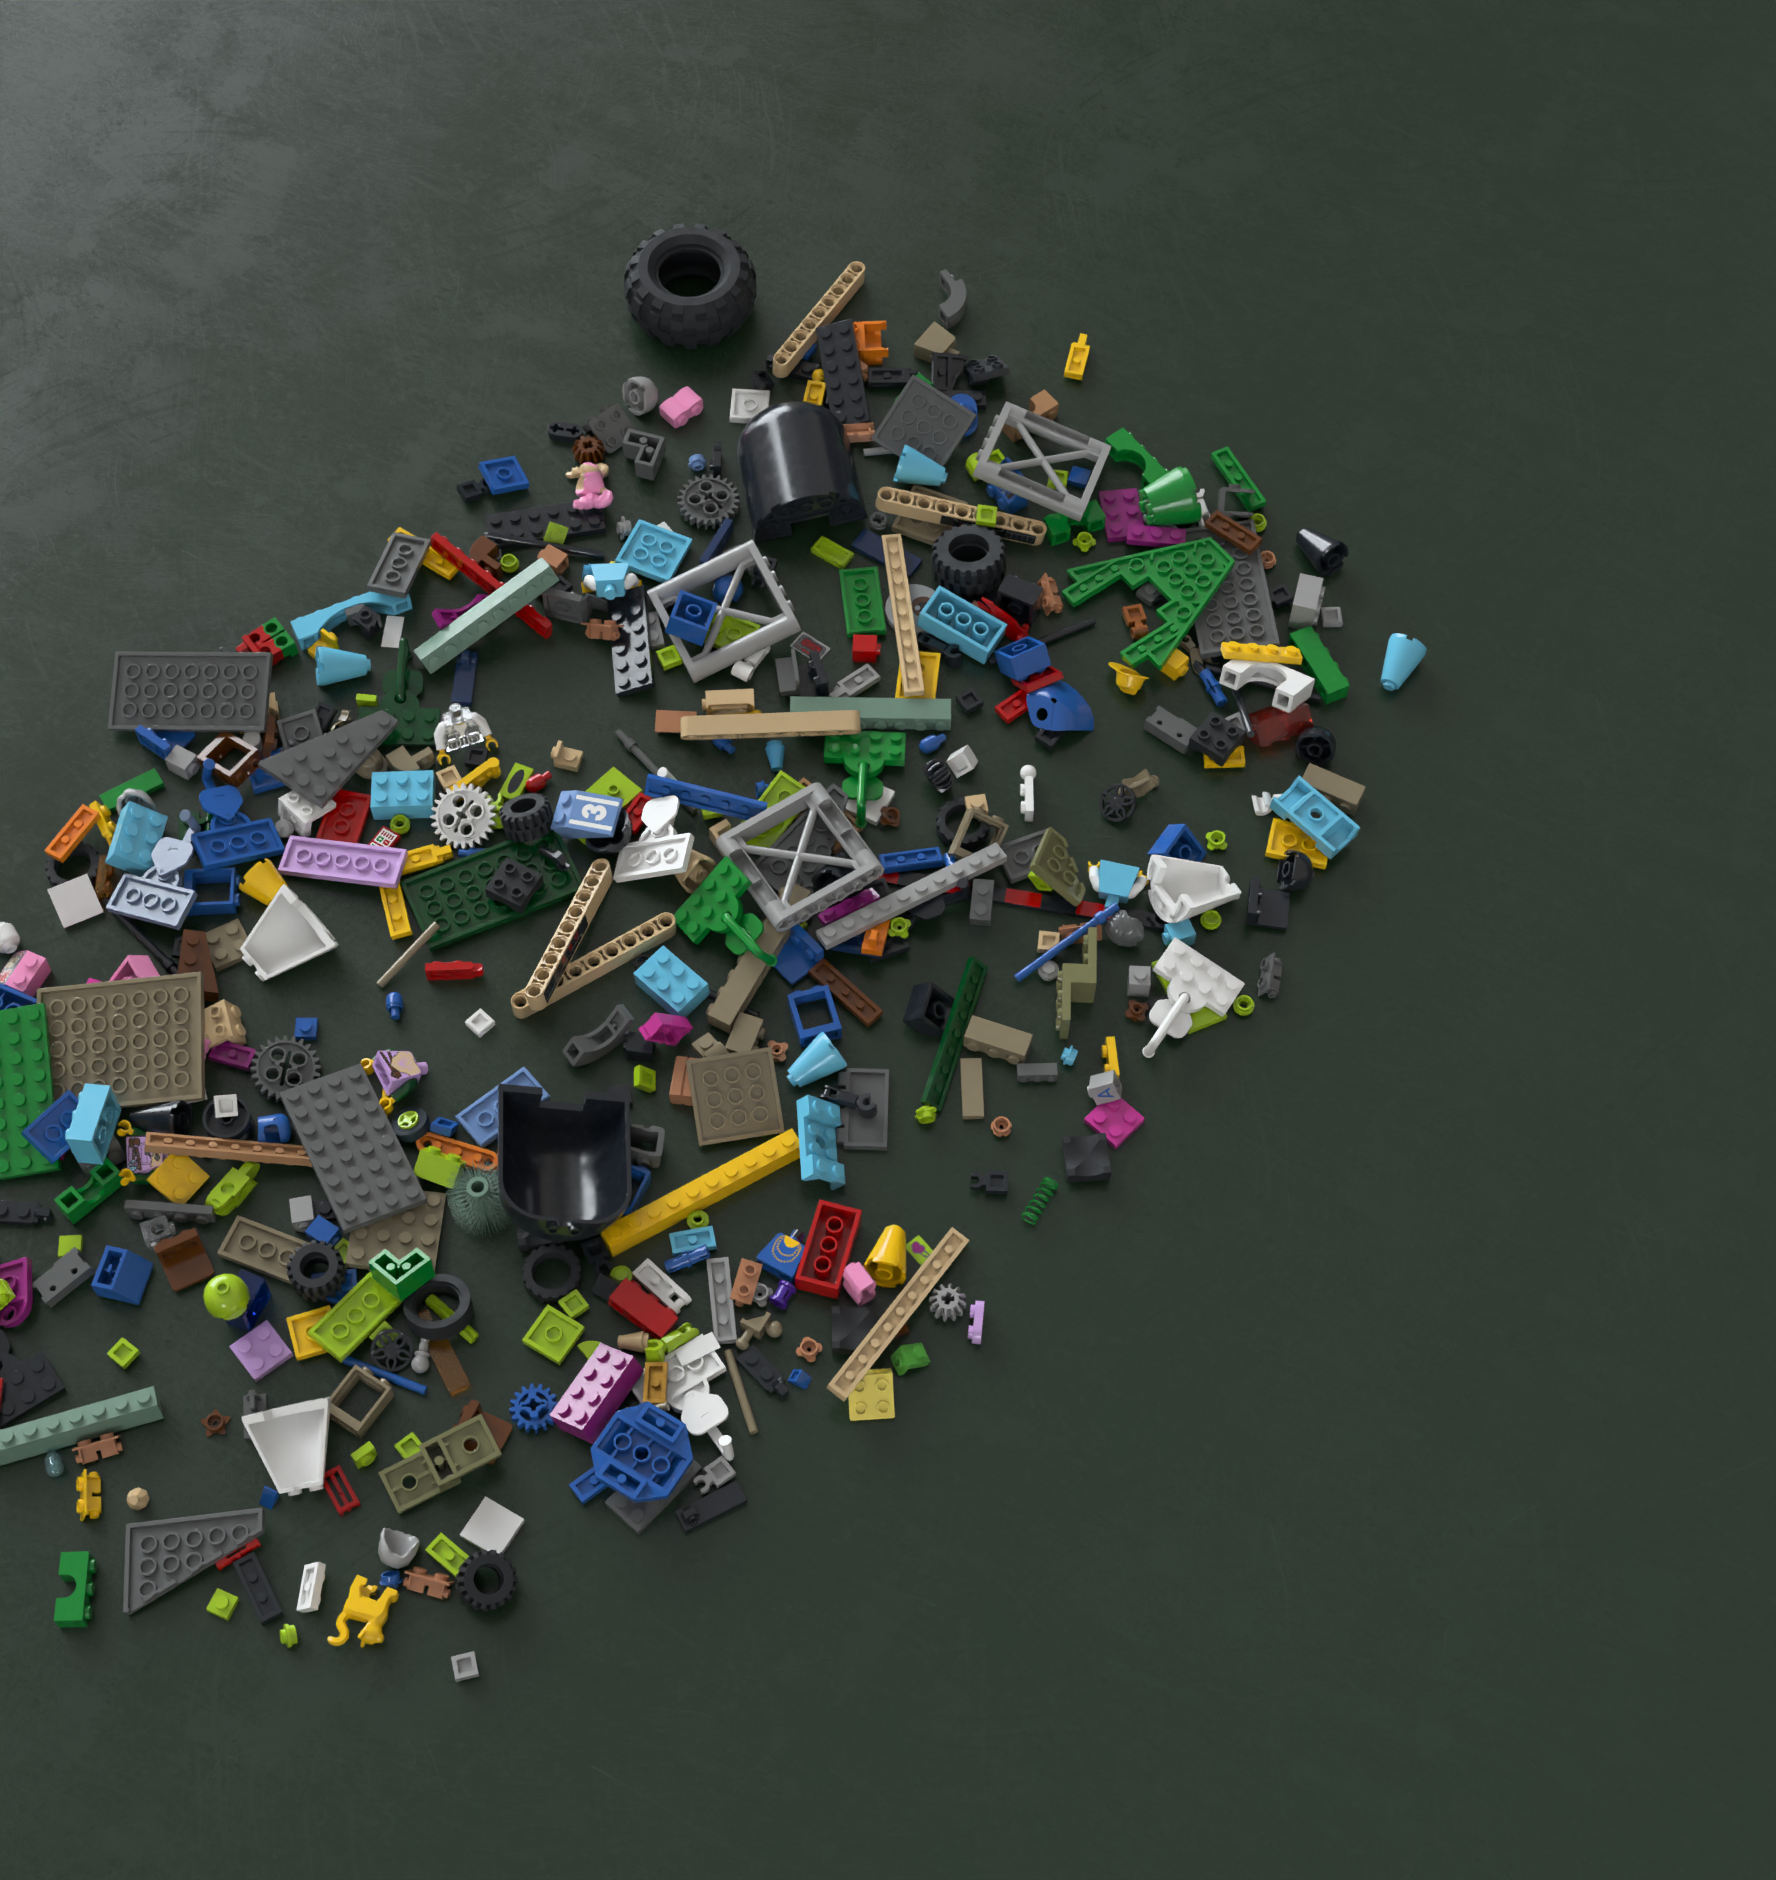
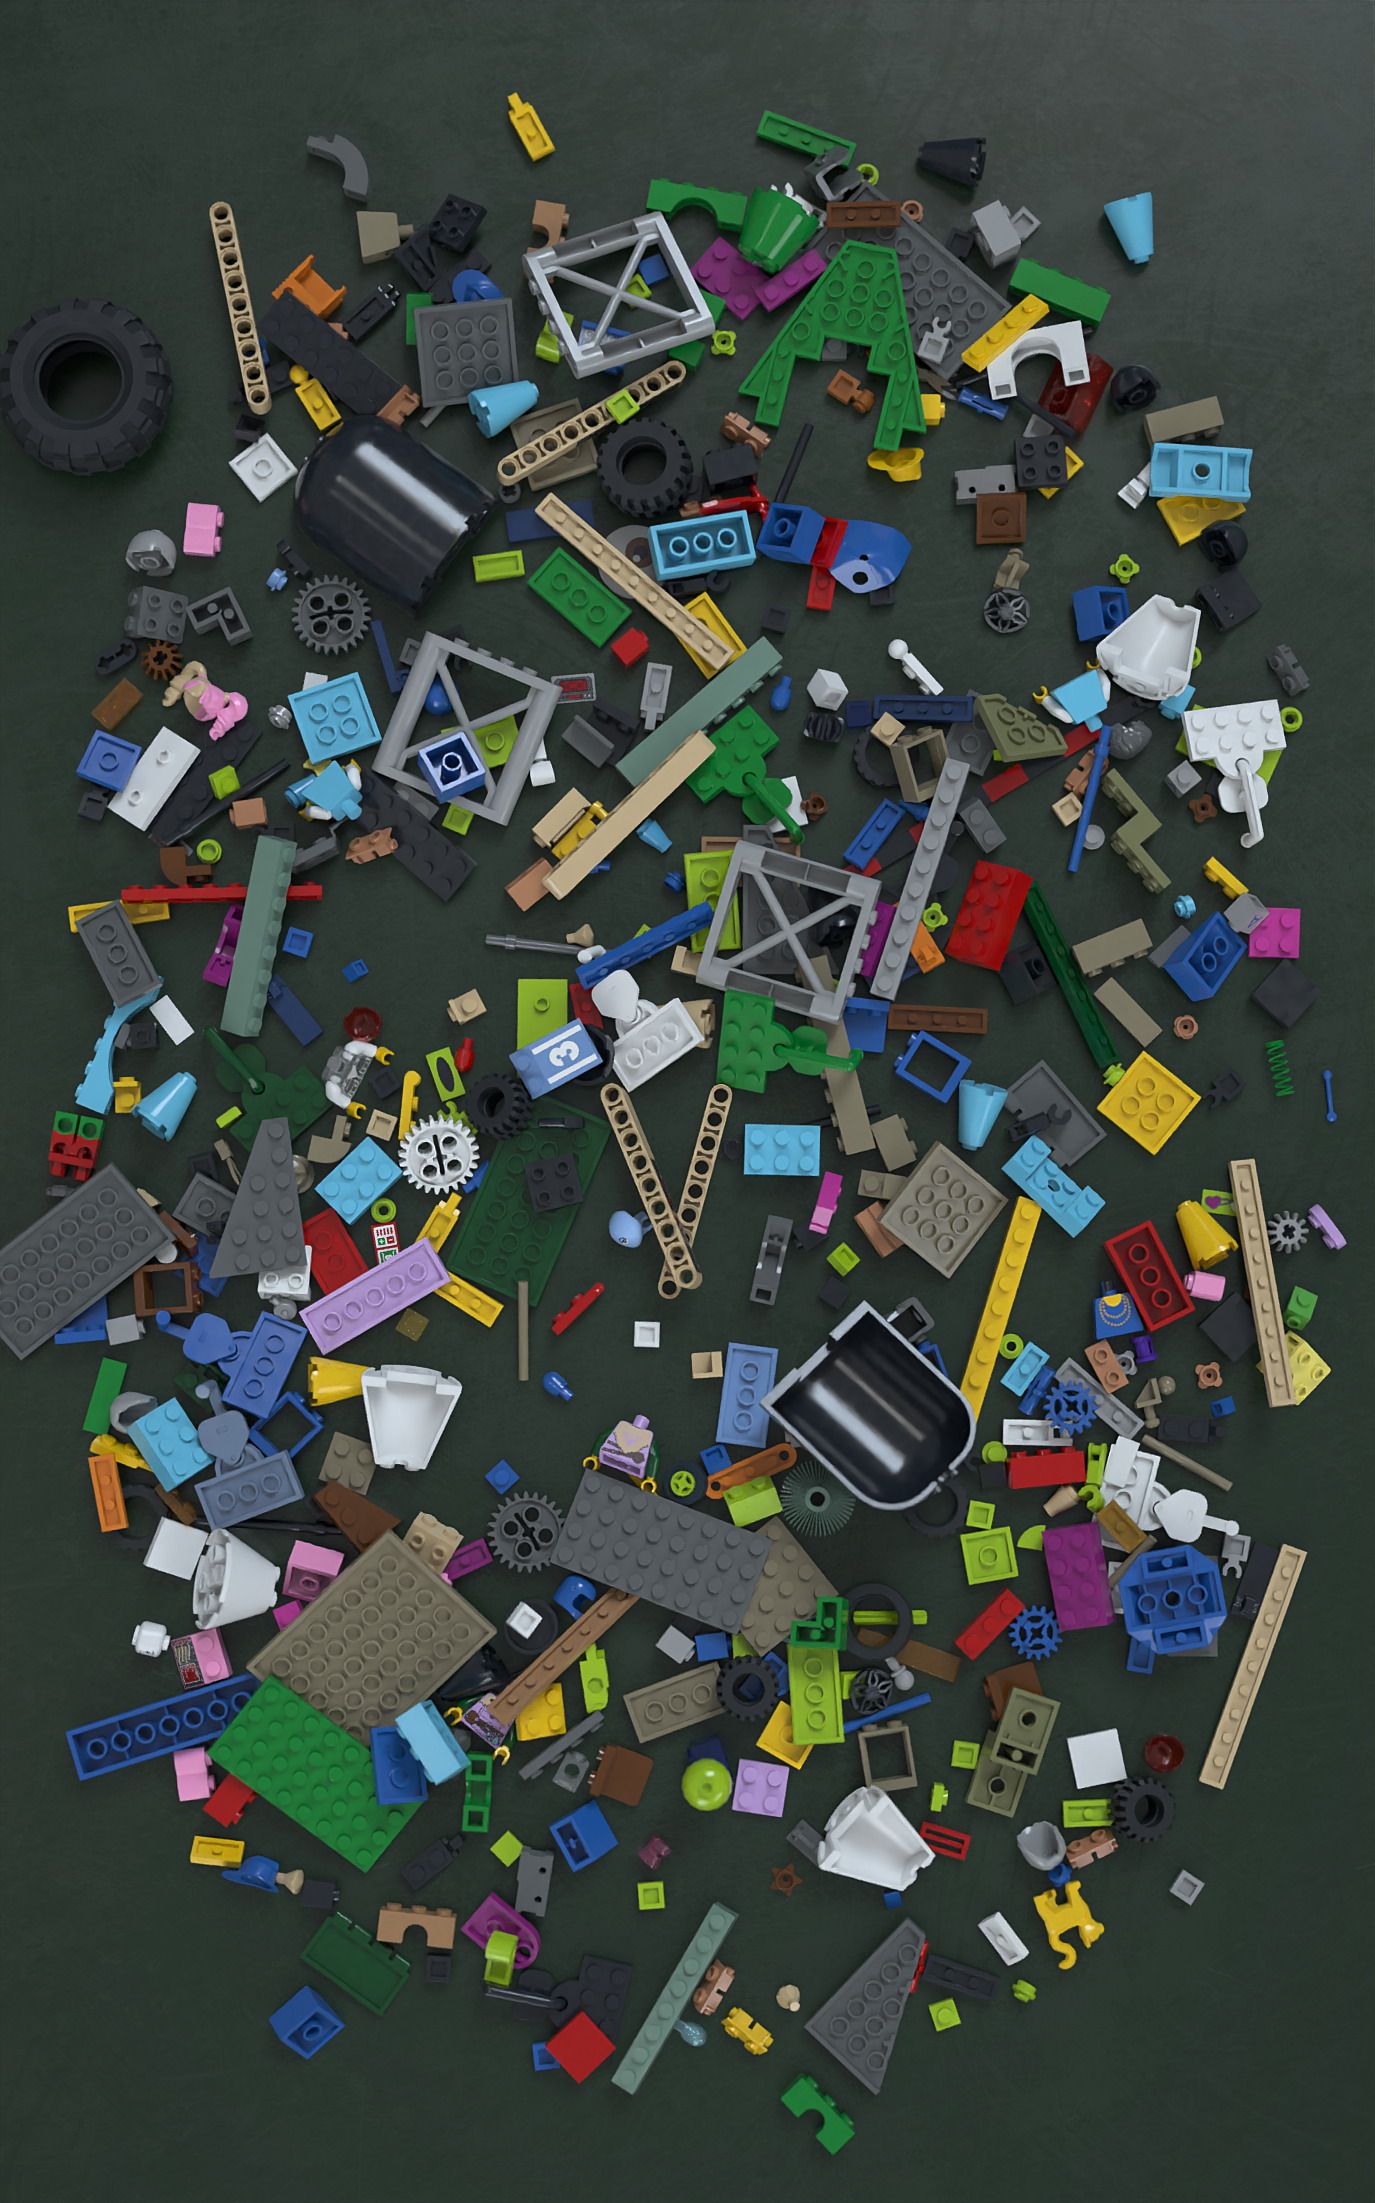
camera: 40 degrees left, 25 degrees up
nougat plate [768,1040,788,1062] -> none
none -> clear orange plate [91,678,144,731]
none -> white plate [107,726,200,831]
none -> white cone [193,1528,280,1629]
none -> blue plate [282,927,314,958]
none -> blue piece [342,959,369,984]
none -> clear red hair [343,1006,383,1043]
none -> clear yellow plate [395,1308,430,1342]
none -> tan rock [566,924,594,947]
none -> light blue piece [609,1211,653,1248]
none -> clear pink wheel [637,1834,672,1870]
none -> tan panel [691,1351,723,1378]
none -> clear blue plate [845,700,872,728]
none -> dark blue plate [873,695,974,723]
none -> light grey plate [917,316,952,365]
none -> red brick [945,860,1033,971]
none -> red brick [953,1587,1026,1660]
none -> reddish brown plate [976,492,1026,544]
none -> blue gear [1043,1380,1098,1436]
none -> yellow plate [1096,1051,1201,1156]
none -> clear red hair [1144,1734,1186,1773]
none -> blue slope [1163,911,1247,1002]
none -> tan plate [1198,1543,1307,1789]
none -> blue hinge [1322,1070,1337,1122]

